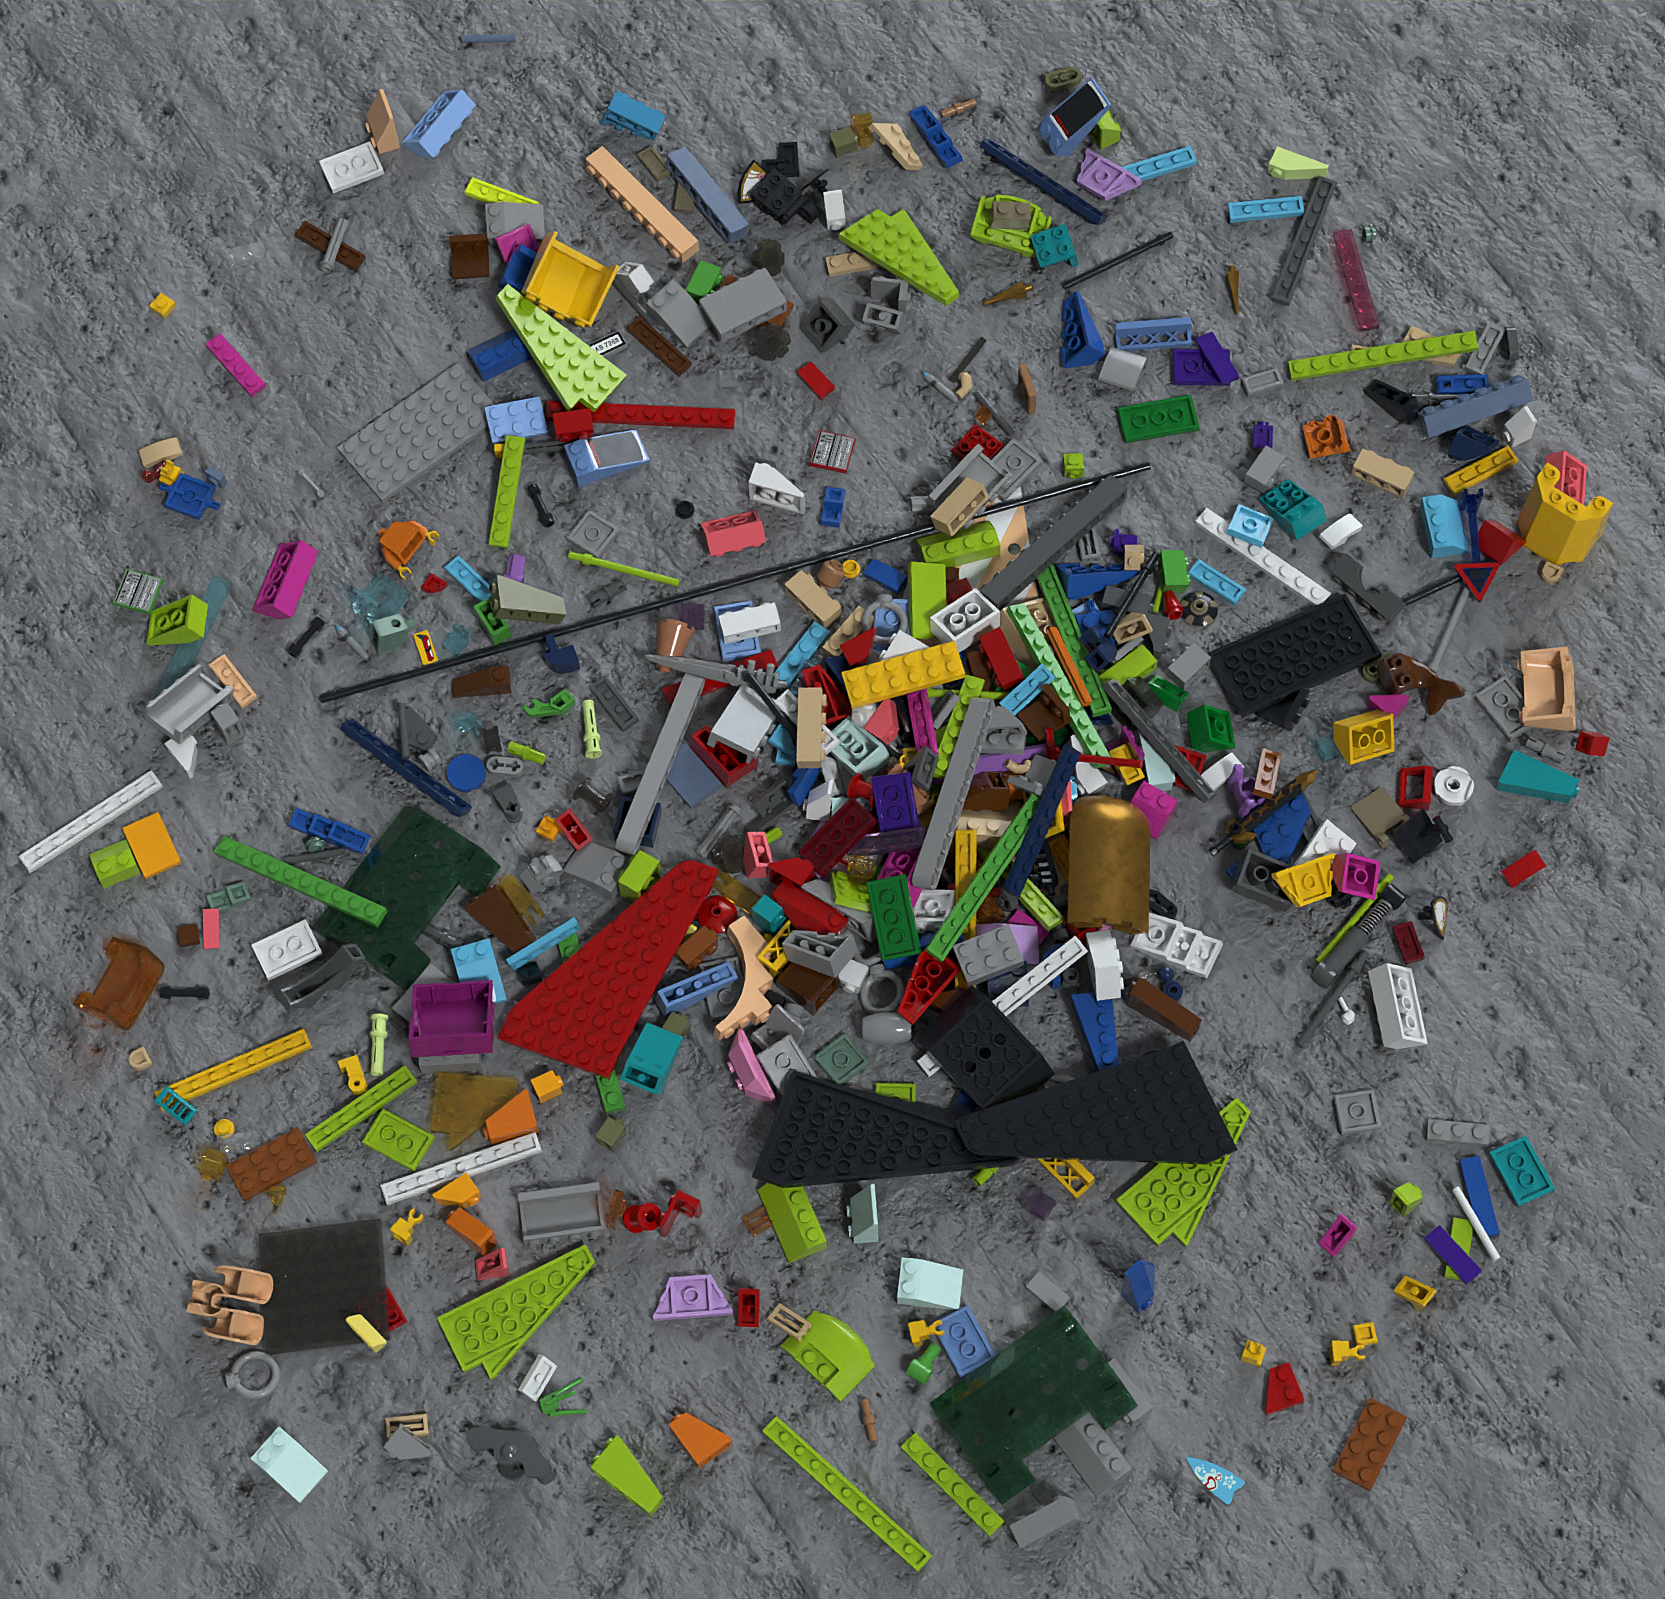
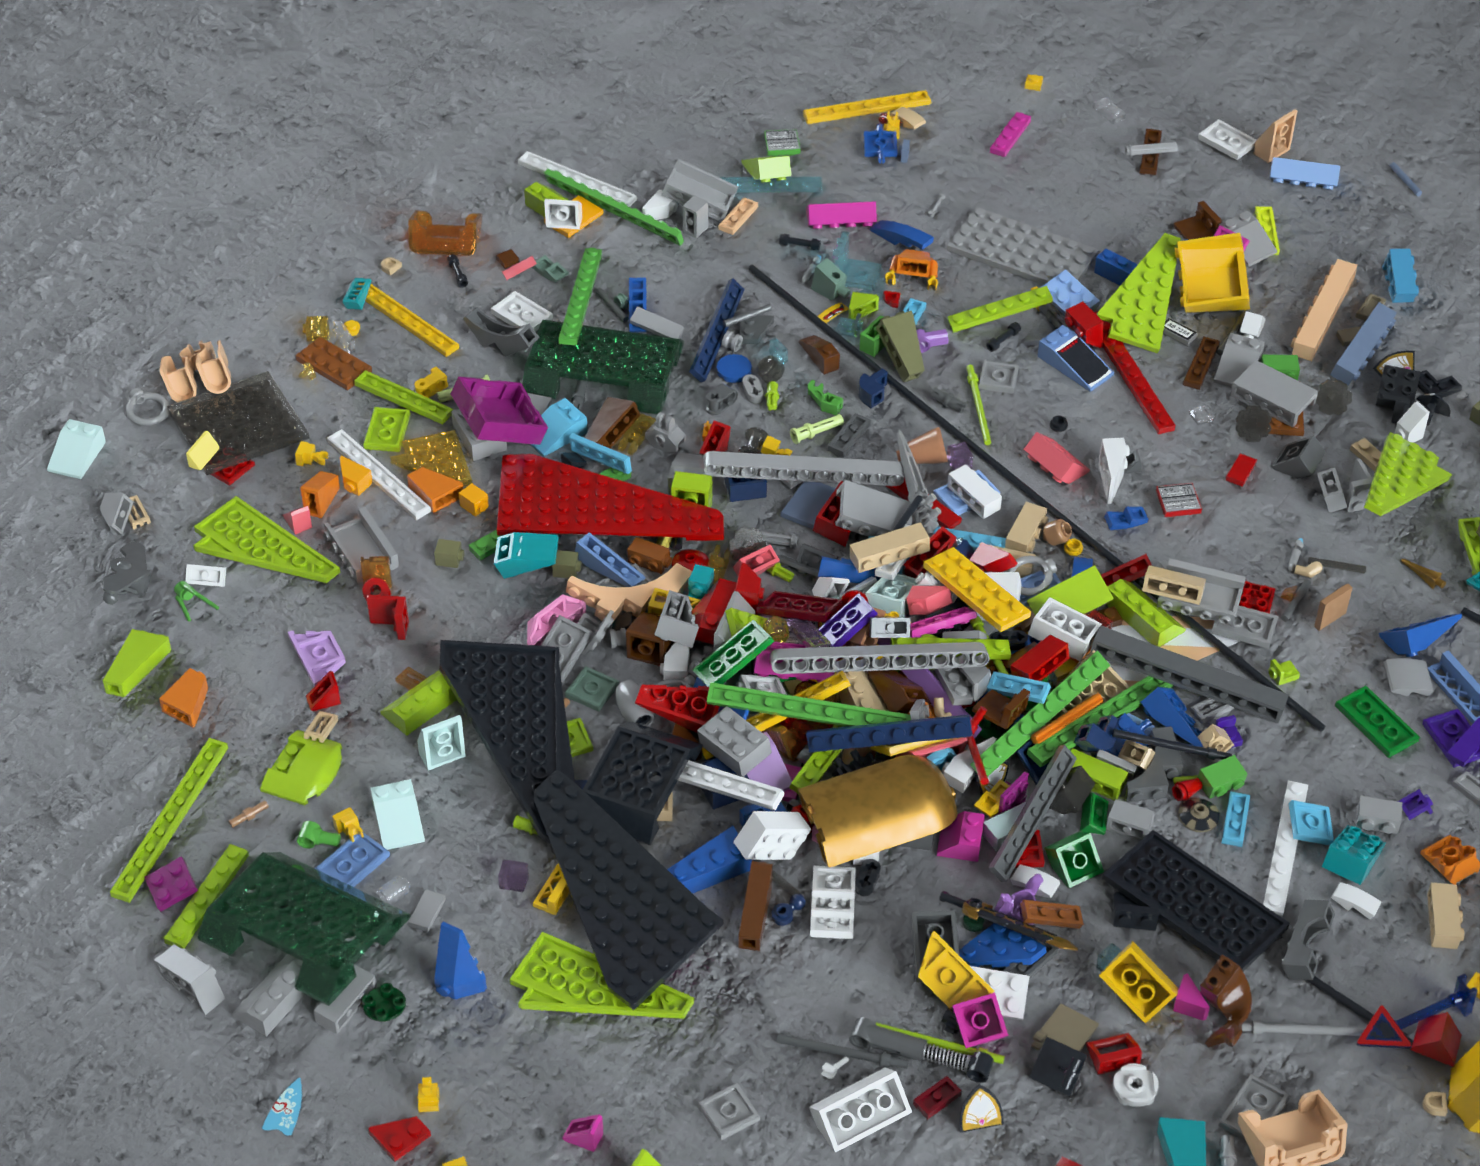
camera: 65 degrees right, 20 degrees down
medium azure slope [1419,495,1469,558] -> none
none -> magenta plate [144,856,198,912]
none -> dark green dish [362,983,406,1022]
none -> bright green plate [544,168,684,246]
none -> white slope [544,199,582,230]
none -> light grey tile [630,306,685,343]
none -> yellow piece [760,436,793,456]
none -> yellow tile [803,90,931,124]
none -> lime slope [848,292,879,323]
none -> blue slope [870,220,934,250]
none -> red slope [1101,554,1152,587]

